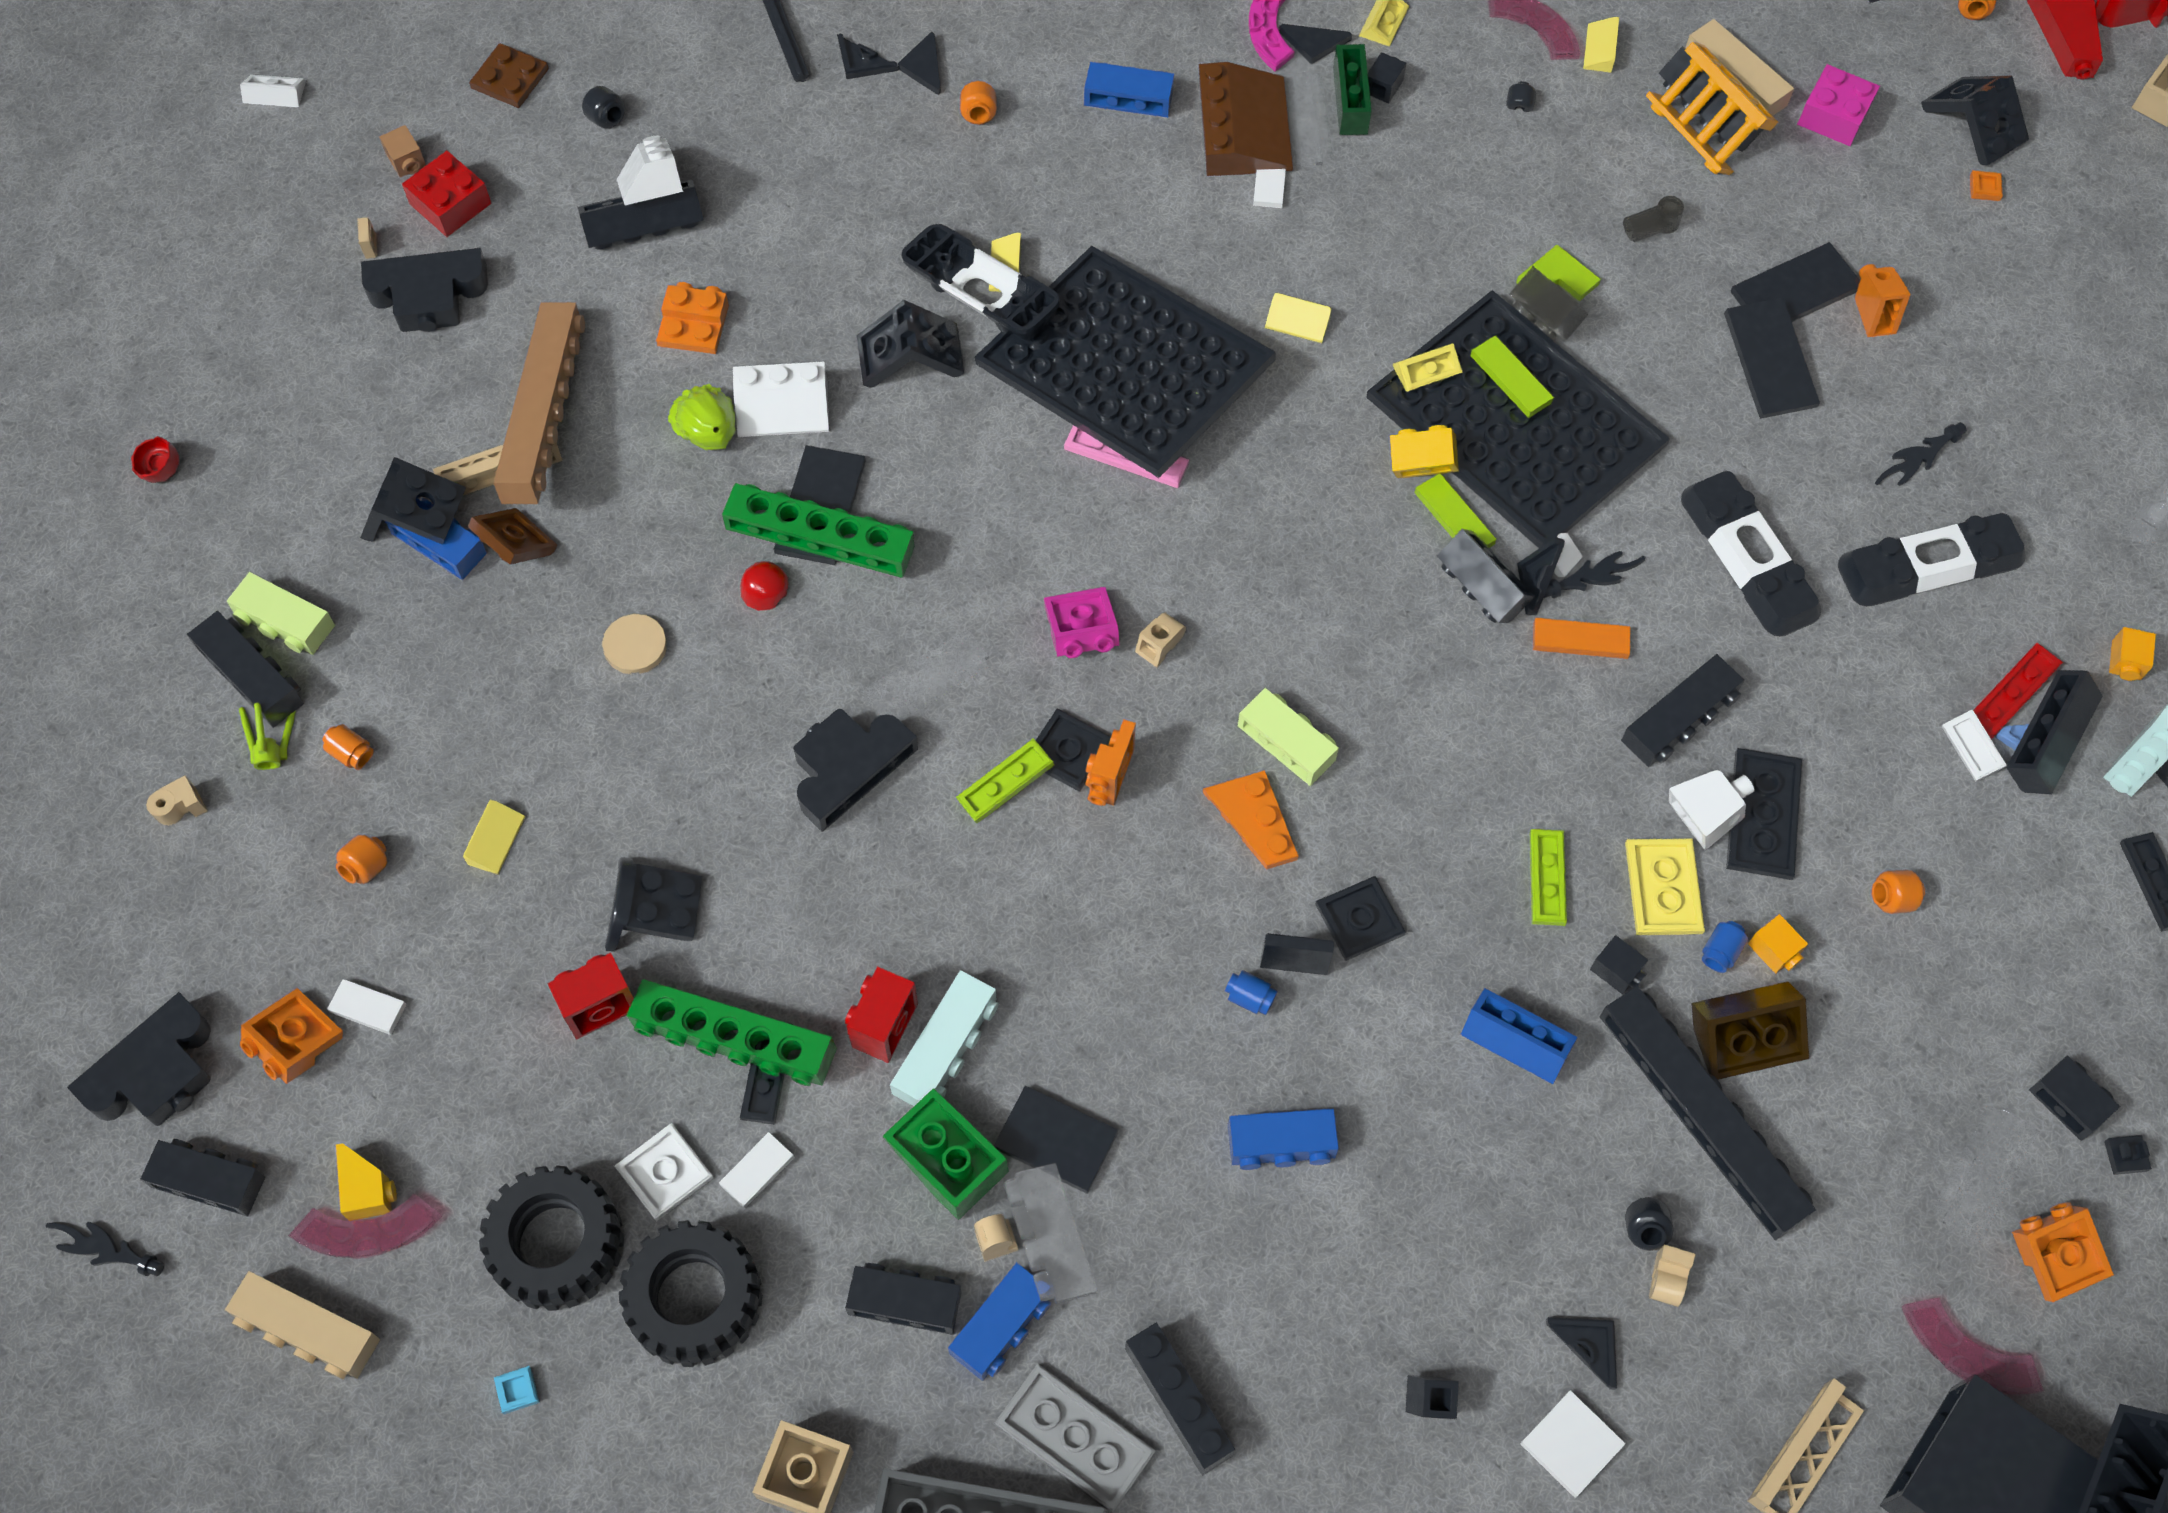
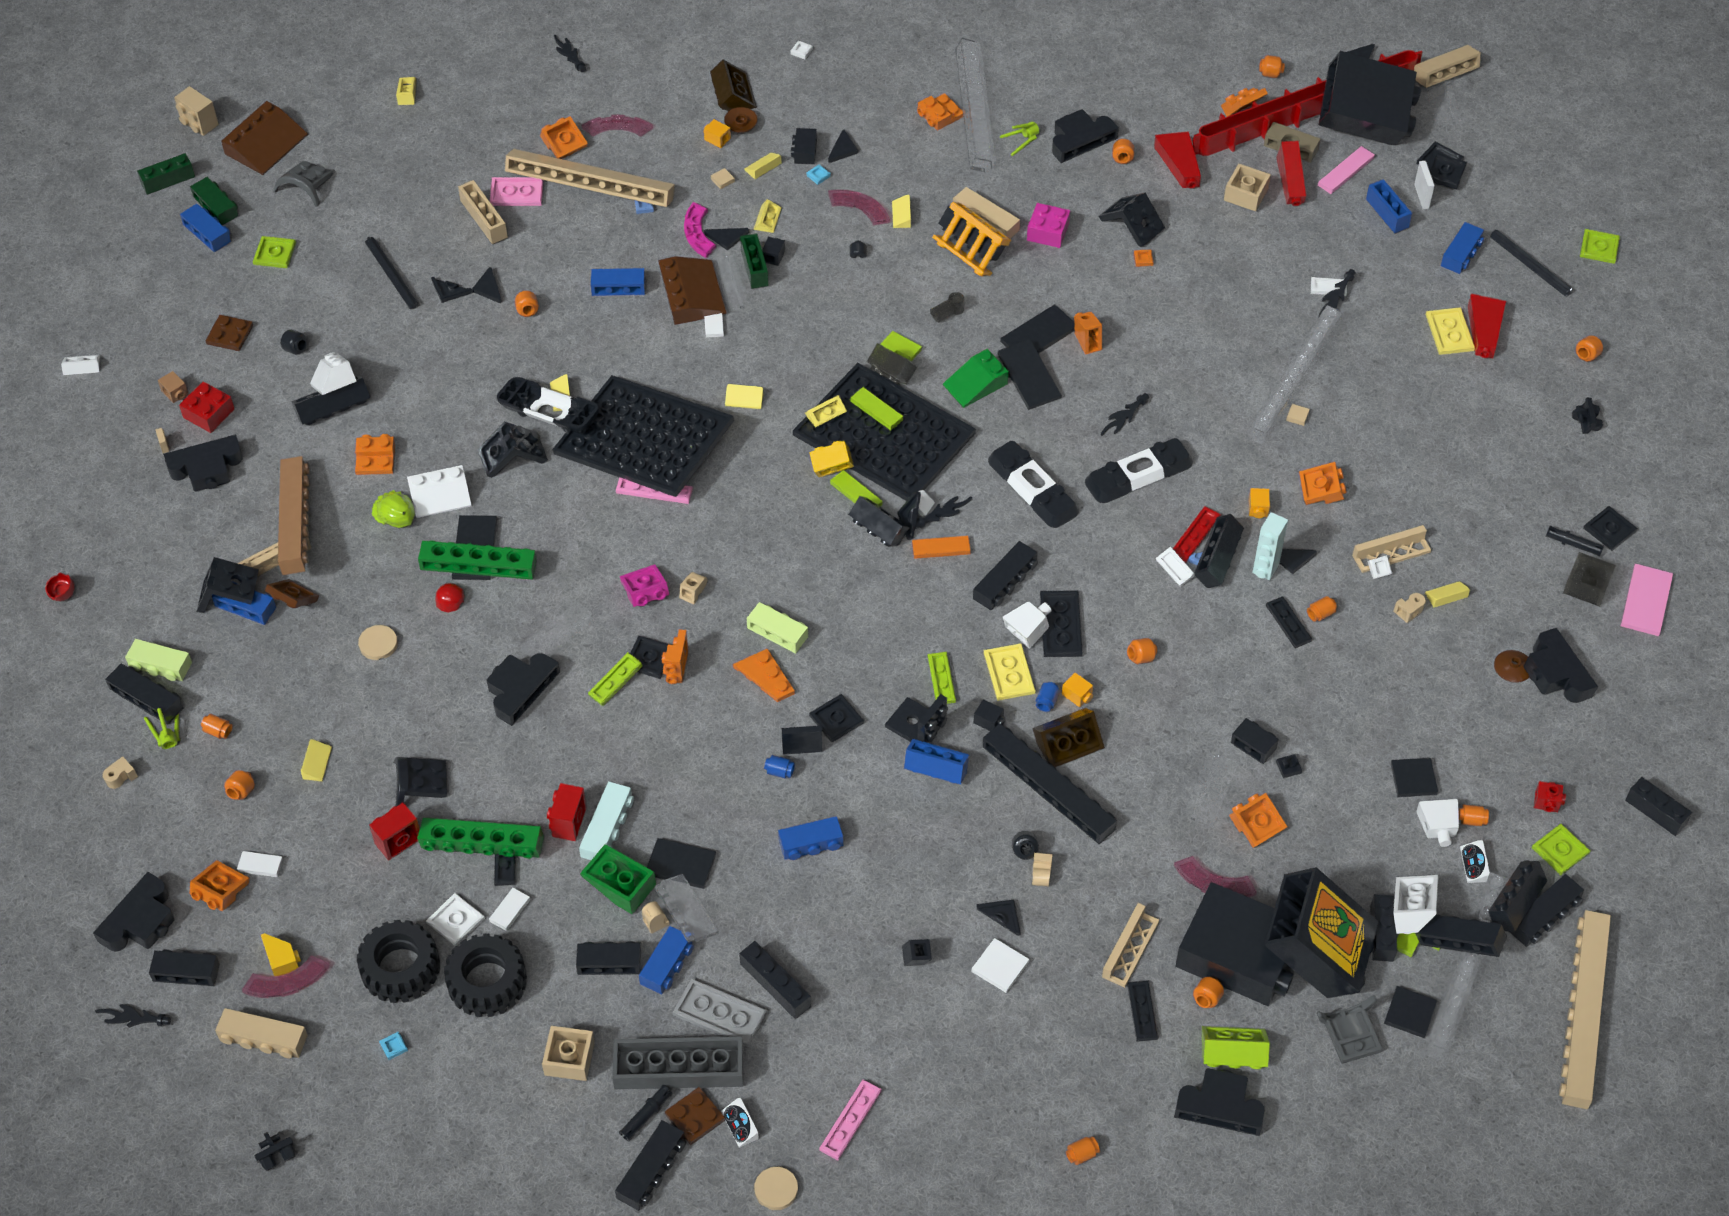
camera: 10 degrees left, 10 degrees down
none -> black bracket [885,694,948,743]
none -> green slope [943,349,1008,408]

